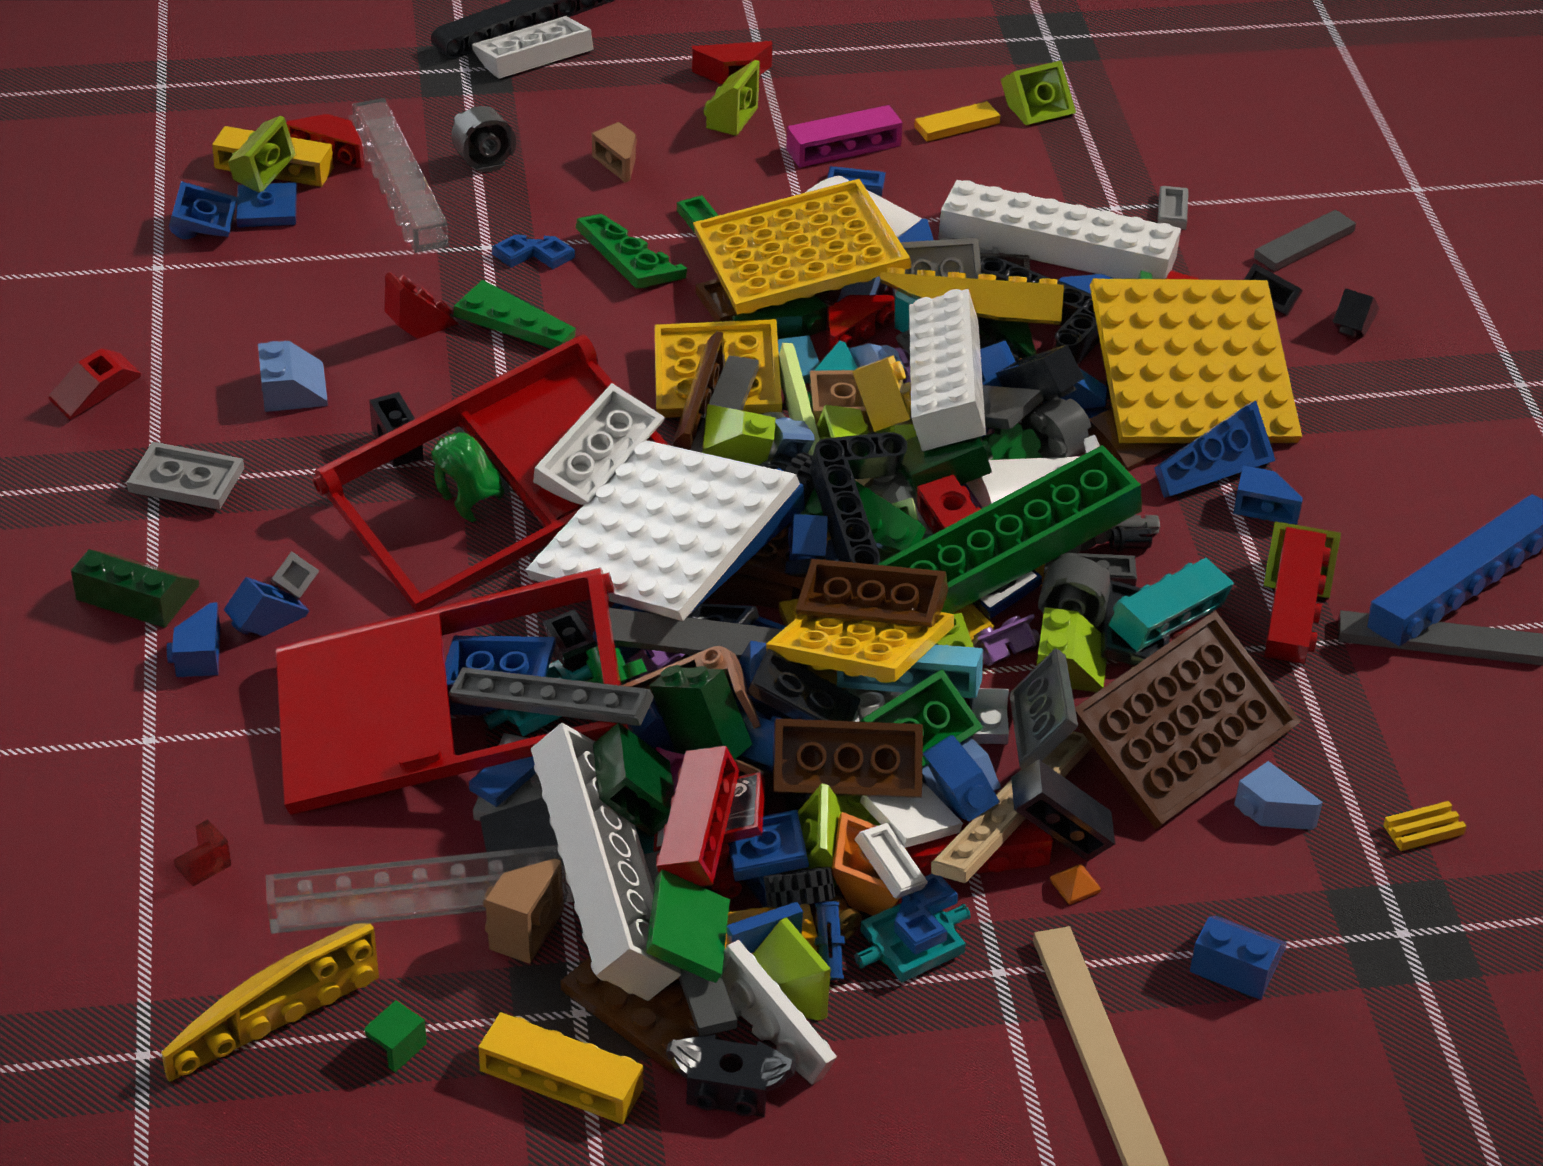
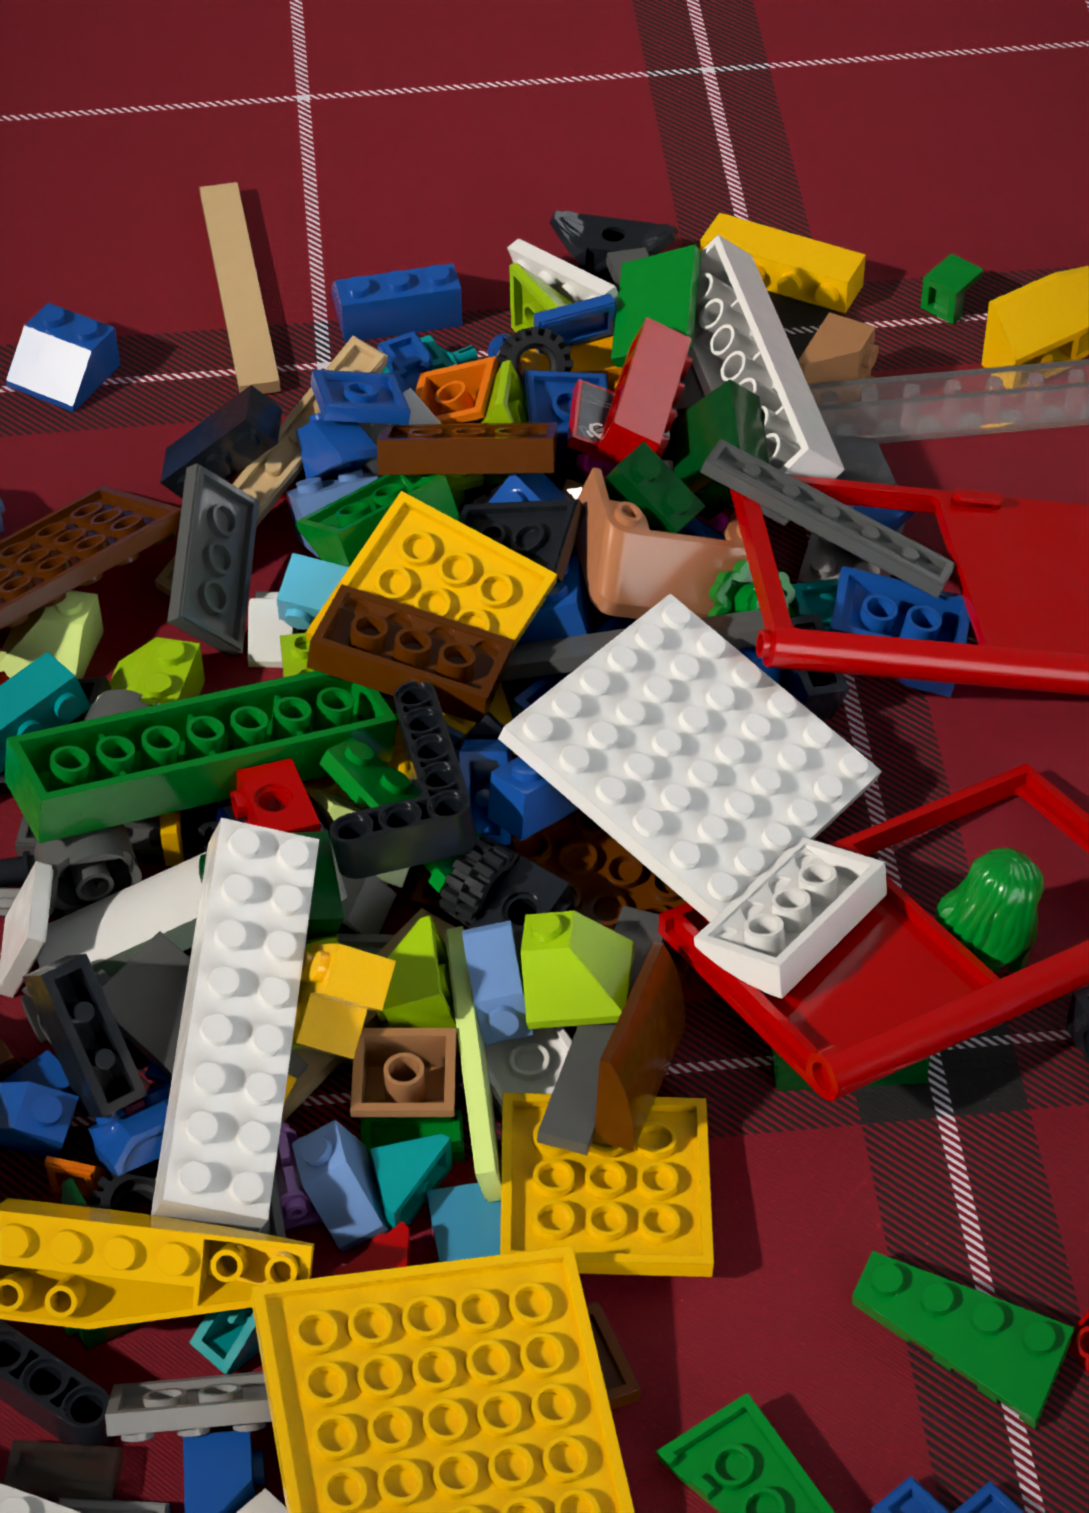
camera: 175 degrees left, 5 degrees up
white tile [854,823,928,899] -> none
none -> blue plate [310,370,411,425]
none -> blue slope [331,263,463,343]

